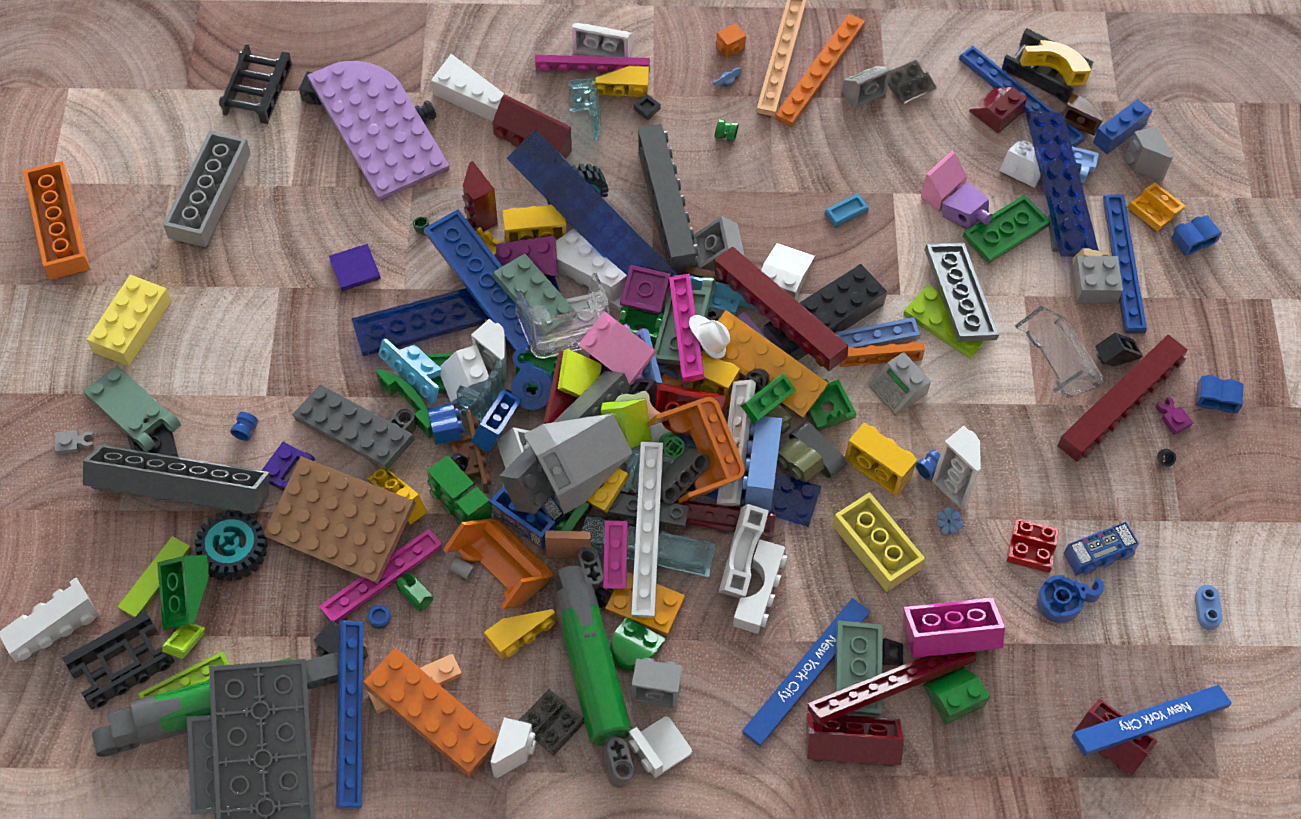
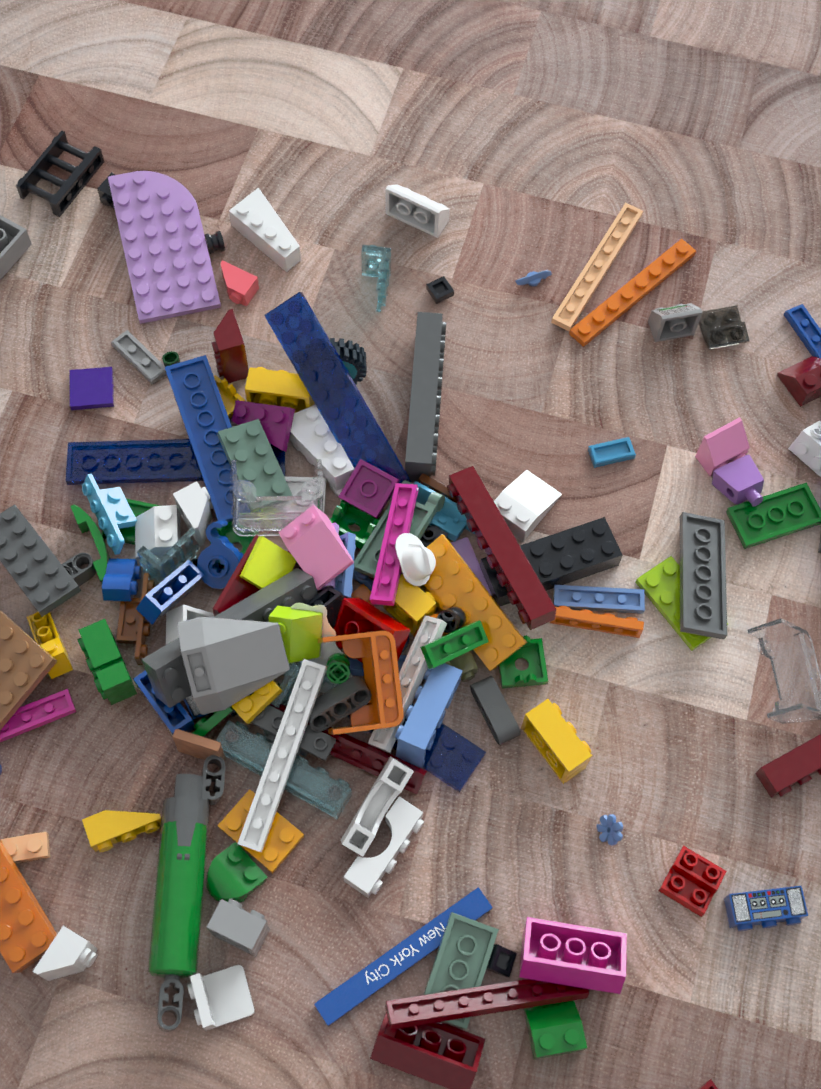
camera: 15 degrees right, 5 degrees up
green piece [396,573,434,611] -> none
orange windscreen [443,518,553,610] -> none
light grey hinge [450,557,475,580] -> none
black hinge [451,453,468,471] -> none
dark red slope [492,94,572,167] -> none
clear smoke slope [518,689,585,756] -> none
dark pink plate [535,54,650,73] -> none
yellow slope [590,66,649,97] -> none
black hinge [595,588,610,608] -> none
dark pink plate [603,521,628,589] -> none
light grey slope [693,216,744,270] -> none
green wheel [714,119,739,142] -> none
orange brick [715,23,746,57] -> none
olive brick [777,437,825,483] -> none
light yellow brick [832,492,925,592] -> none
light grey slope [868,352,931,416] -> none
blue wheel [915,450,941,480] -> none
white slope [932,426,981,511] -> none
blue piece [1037,575,1104,623] -> none
none -> light grey tile [111,330,166,385]
none -> coral slope [220,260,259,307]

